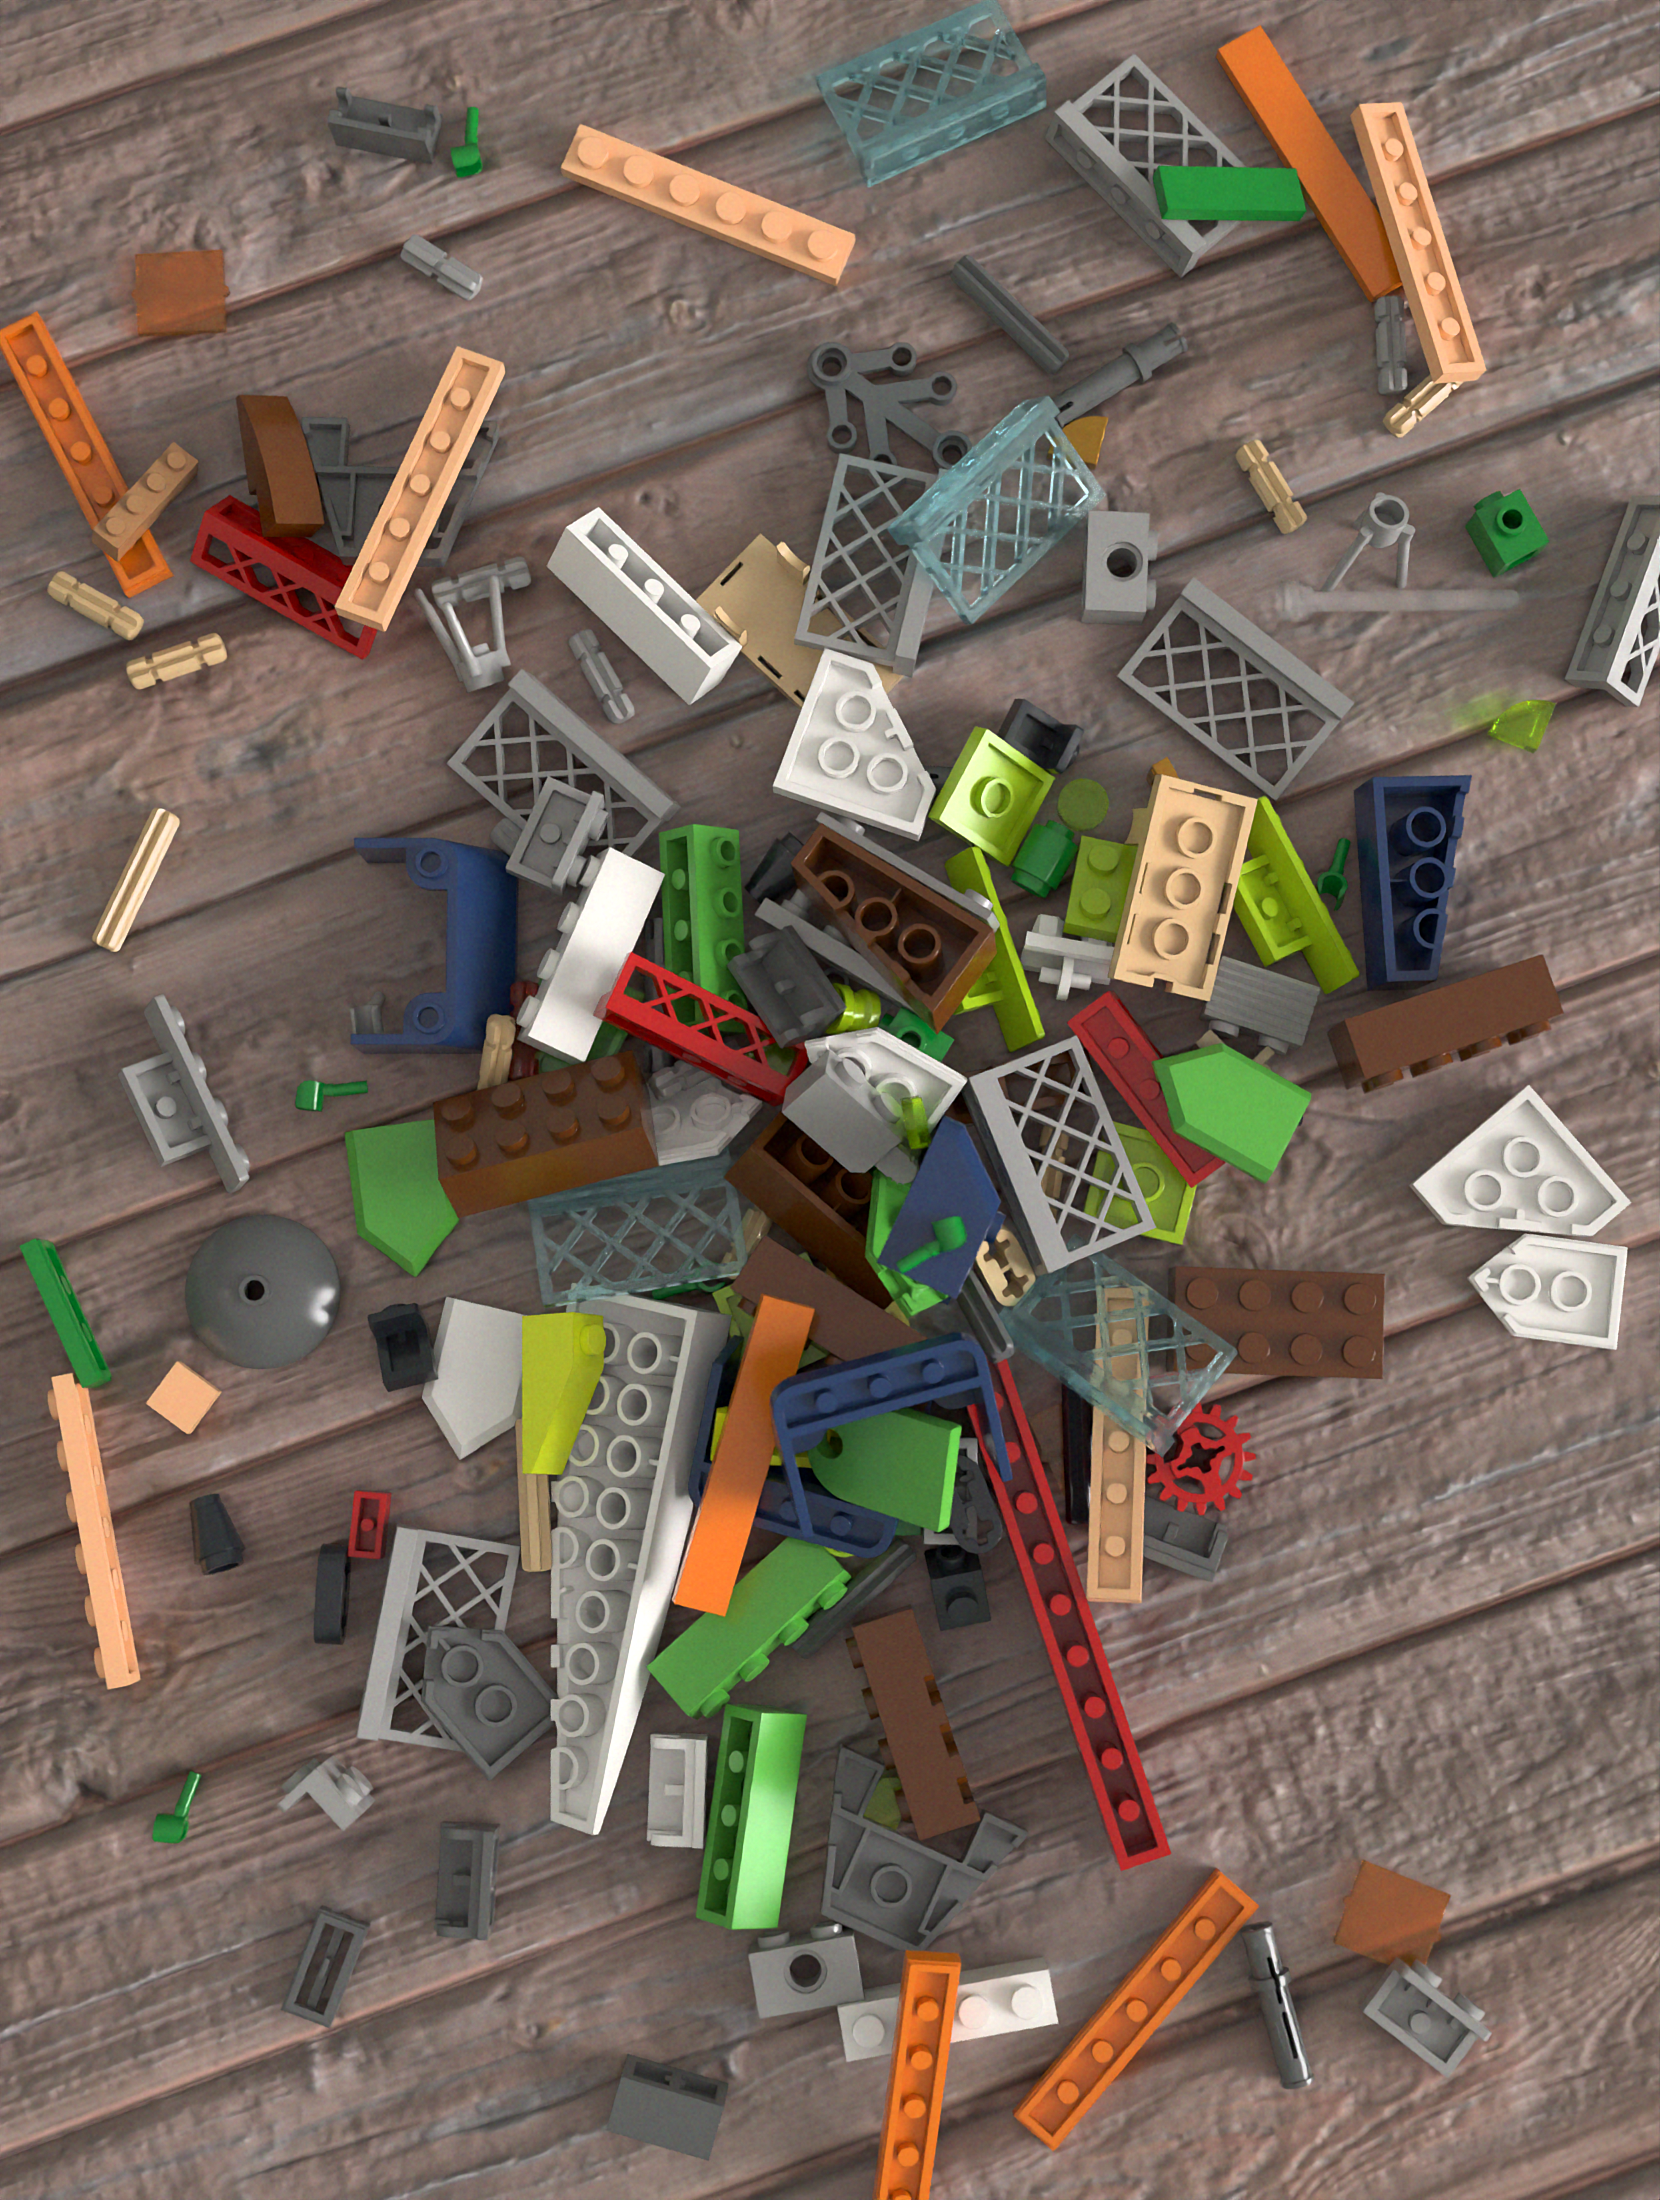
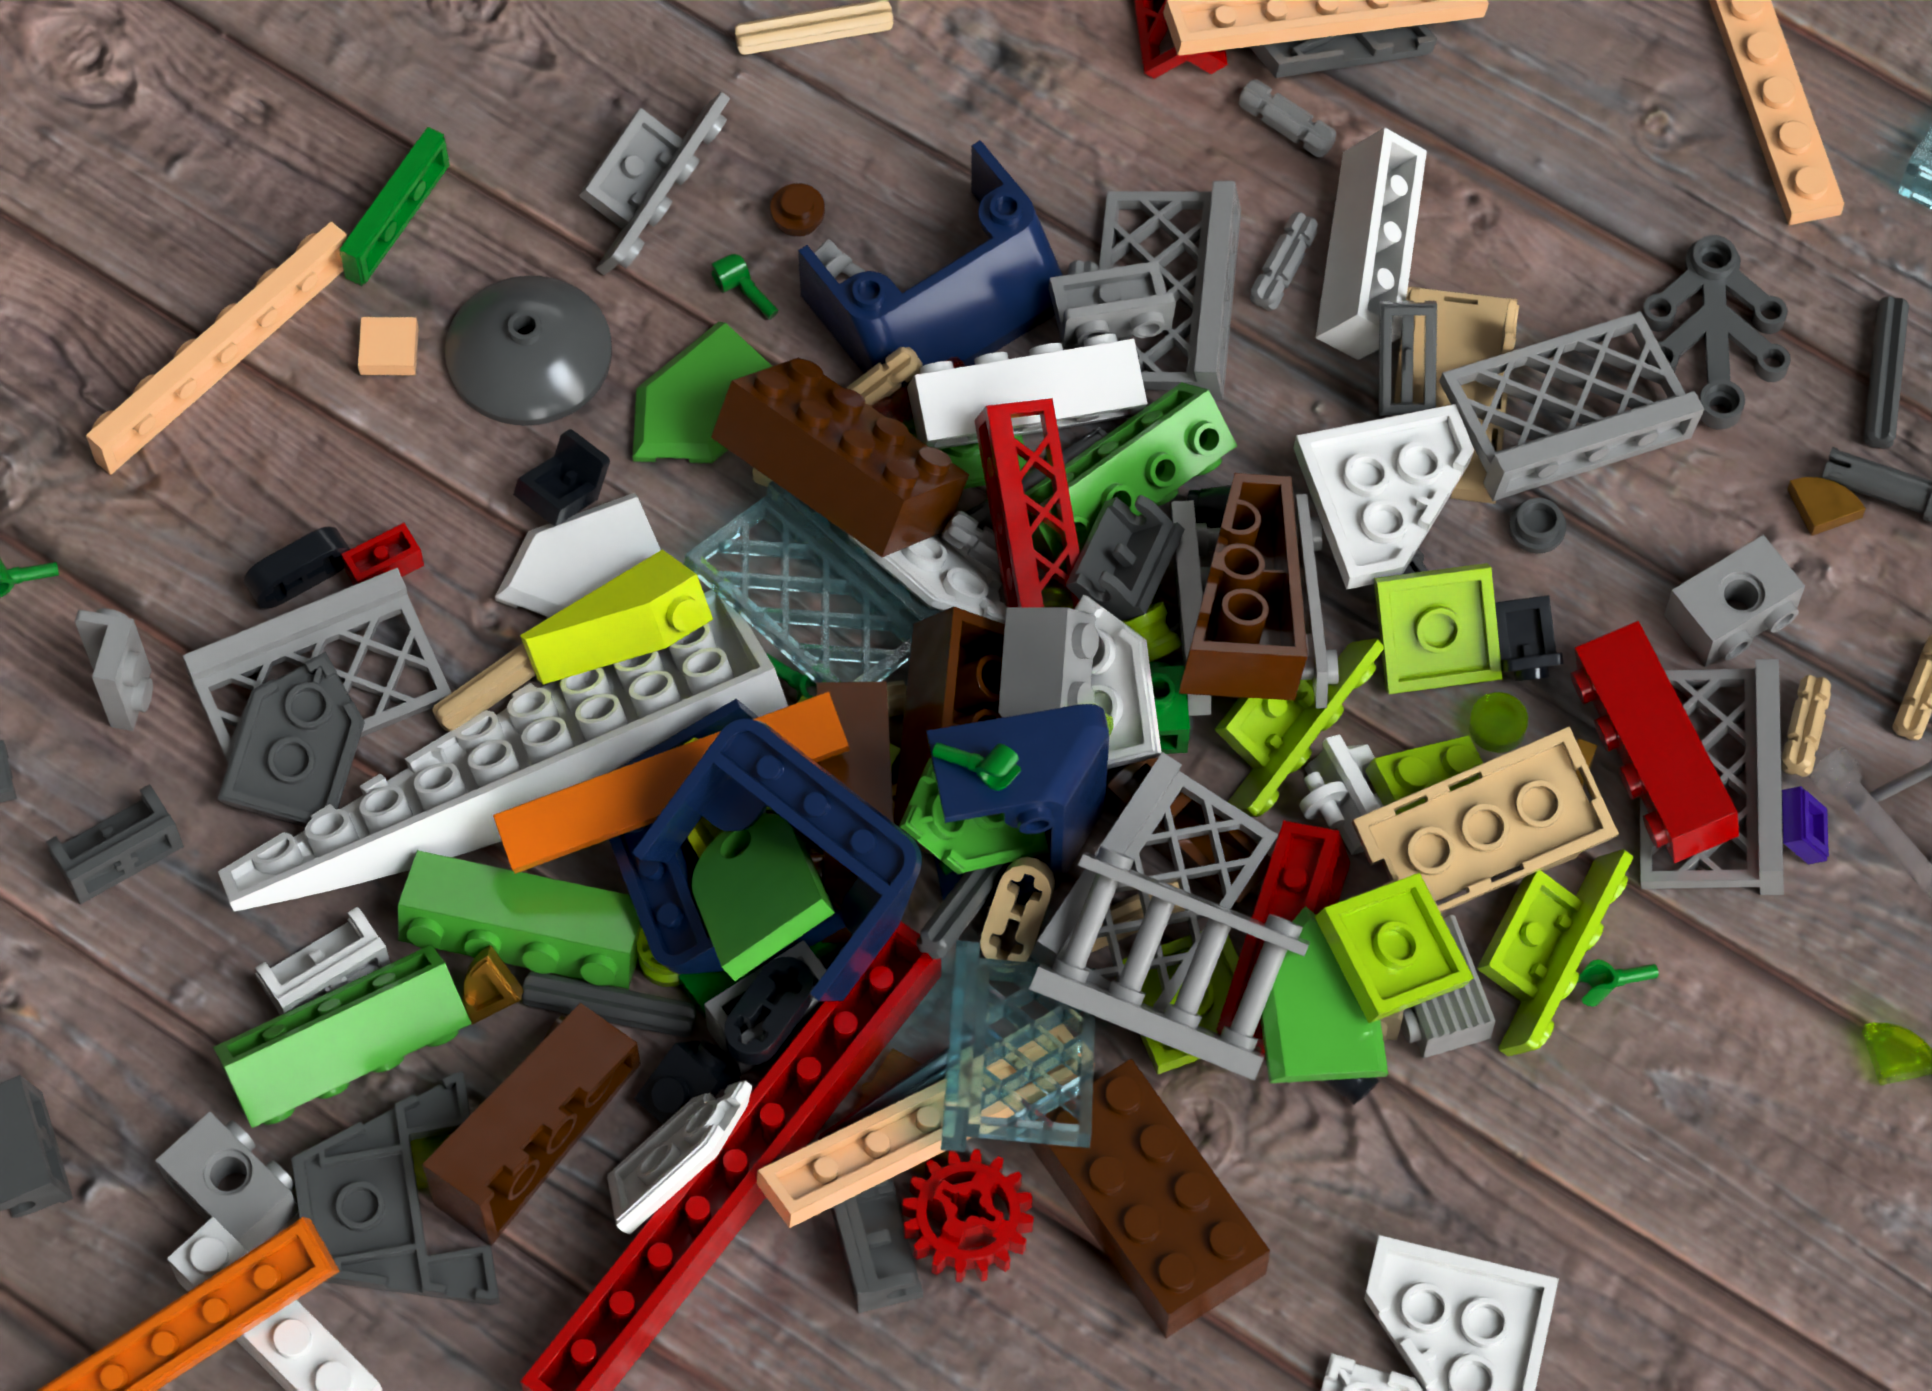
camera: 55 degrees right, 20 degrees down
black cone [189,1494,246,1575] -> none
light grey plant [413,575,511,693] -> none
clear light blue fence [887,395,1106,625] -> none
green brick [1010,820,1079,899] -> none
reddish brown brick [1327,954,1564,1094] -> none
dark blue wedge [1354,775,1472,991] -> none
none -> pearl gold tile [463,945,523,1025]
none -> white tile [607,1080,752,1234]
none -> reddish brown plate [770,183,825,237]
none -> light grey fence [1029,846,1311,1081]
none -> lime plate [1315,873,1474,1023]
none -> dark grey tile [1378,301,1437,415]
none -> dark grey plate [1509,498,1566,553]
none -> red brick [1570,621,1739,864]
none -> tan axle [1781,675,1831,777]
none -> dark purple tile [1782,786,1829,865]

